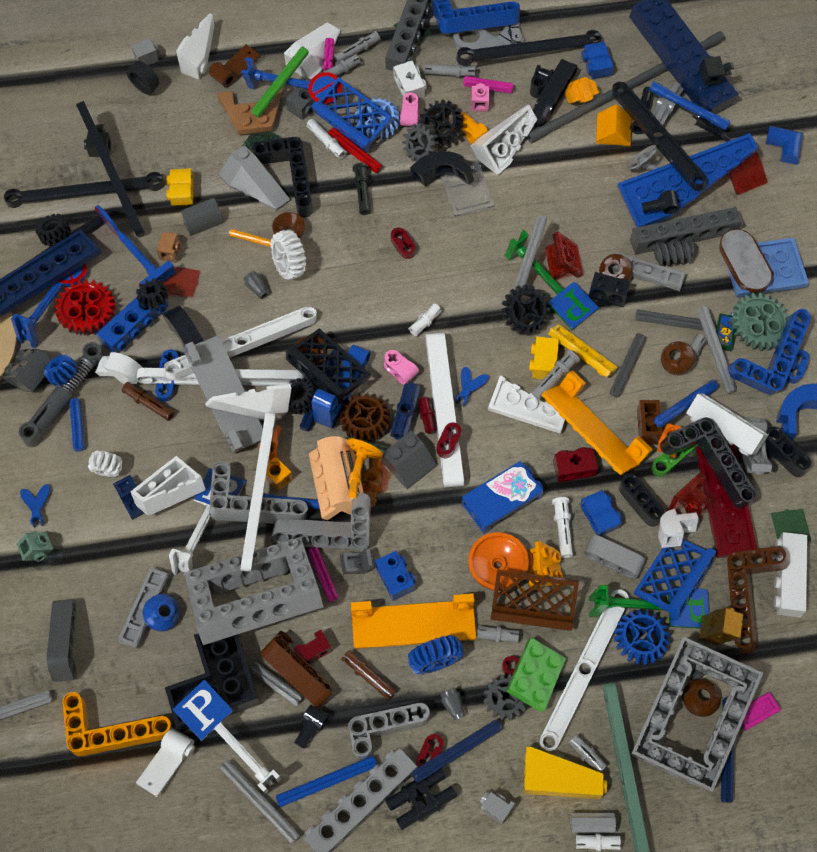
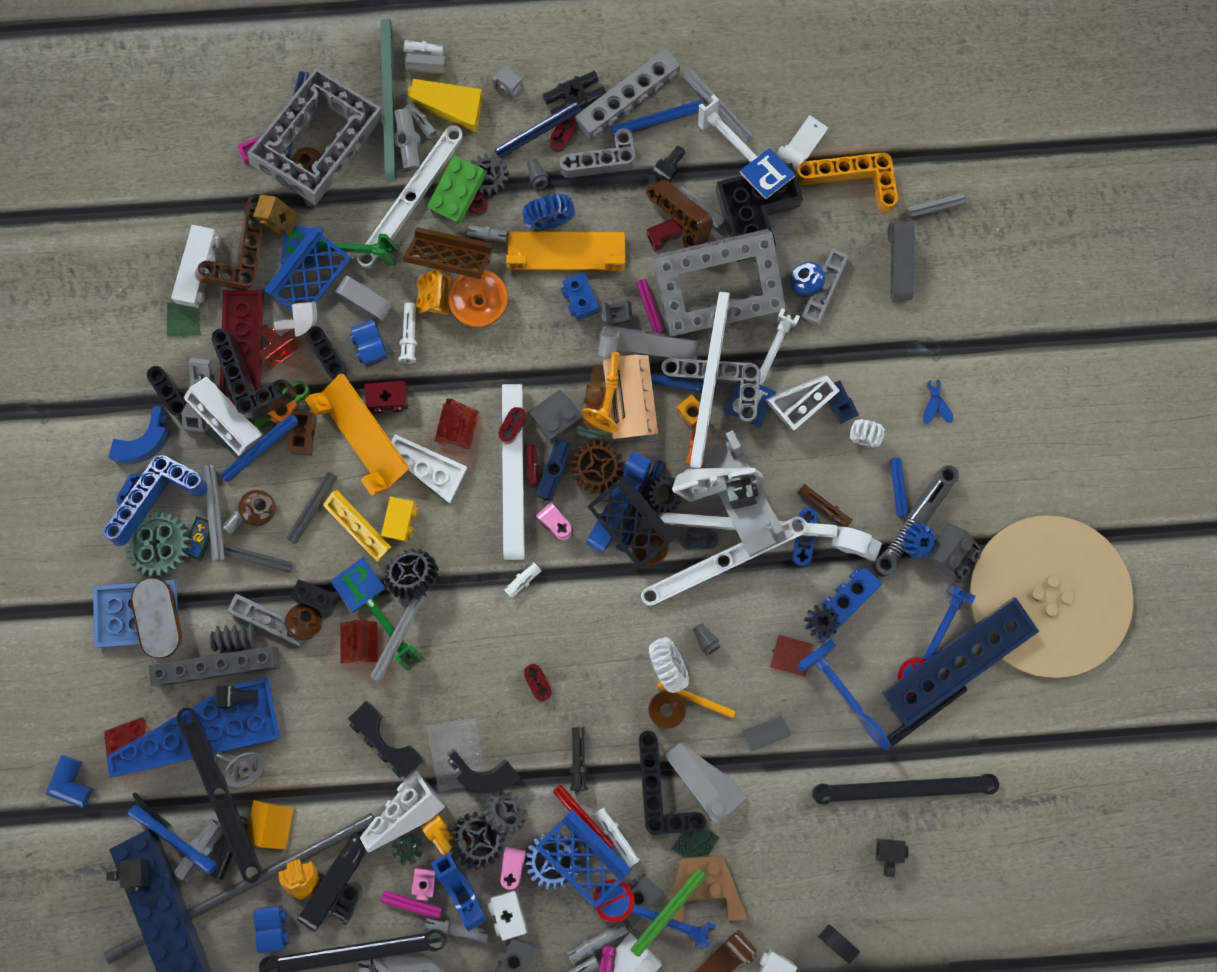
camera: 175 degrees left, 15 degrees up
sand green brick [16,531,53,562] -> none
black tyre [35,214,71,246] -> none
red gear [54,279,116,335] -> none
black beam [76,101,145,237] -> none
medium nougat brick [157,232,181,263] -> none
black arch [162,306,204,347] -> none
yellow brick [166,168,194,206] -> none
reddish brown pin [341,650,397,700] -> none
blue piece [456,367,489,407] -> none
blue panel [462,461,543,534] -> none
light grey pin [531,349,580,400] -> none
blue gear [614,609,670,665] -> none
none -> black arch [348,701,425,778]
none -> clear green piece [392,833,423,865]
none -> light grey piece [394,108,420,170]
none -> blue arch [431,852,487,931]
none -> clear red bracket [434,399,479,449]
none -> black beam [680,530,718,550]
none -> pearl dark grey brick [726,477,759,509]

